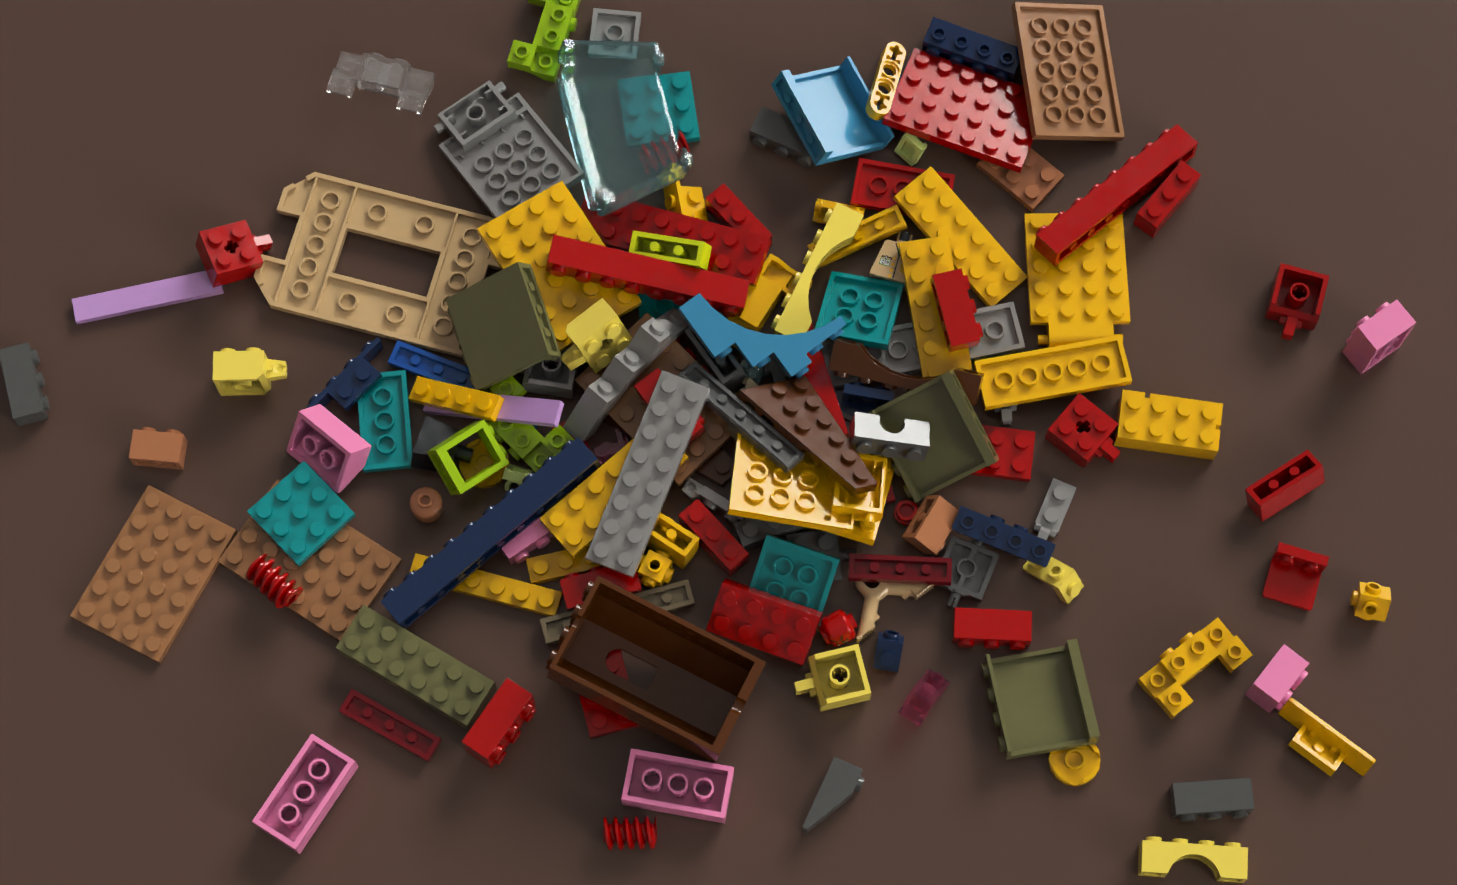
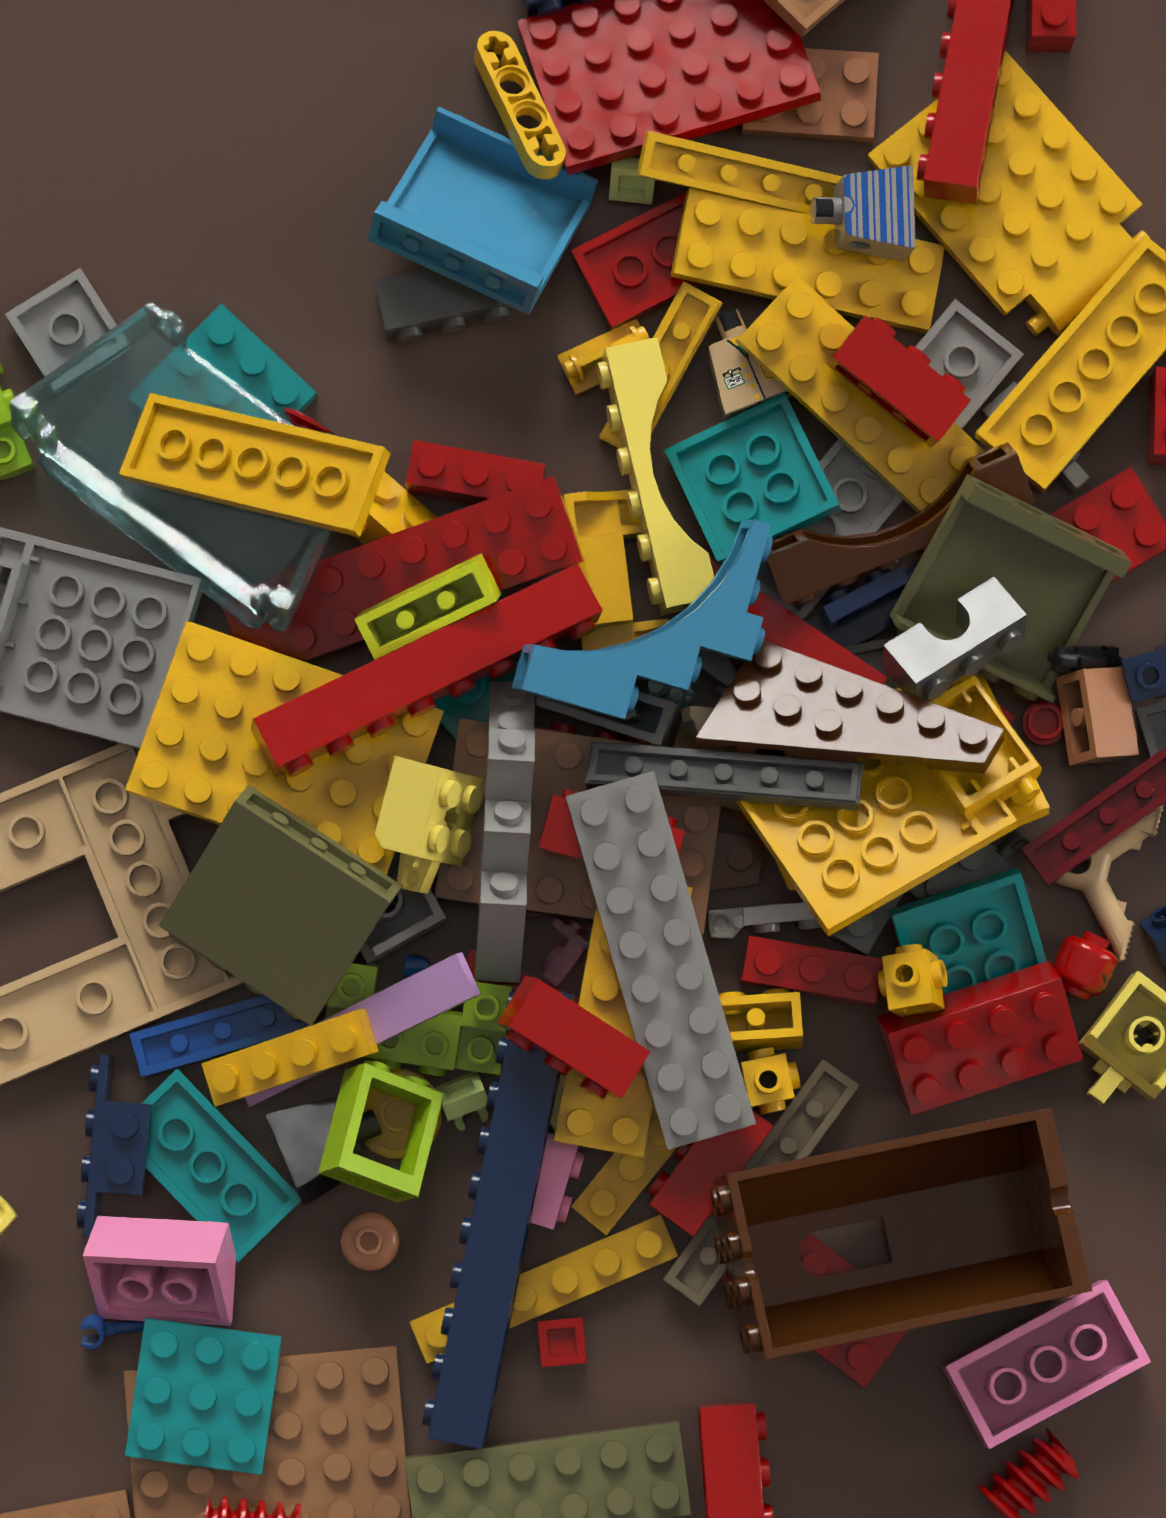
camera: 40 degrees left, 10 degrees up
none -> blue hand [79,1314,144,1349]
none -> yellow plate [119,393,391,537]
none -> red brick [497,976,650,1100]
none -> red plate [537,1317,587,1367]
none -> yellow plate [636,131,842,215]
none -> light grey torso [810,166,916,261]
none -> yellow brick [878,944,948,1017]
none -> black axle [1047,646,1123,673]

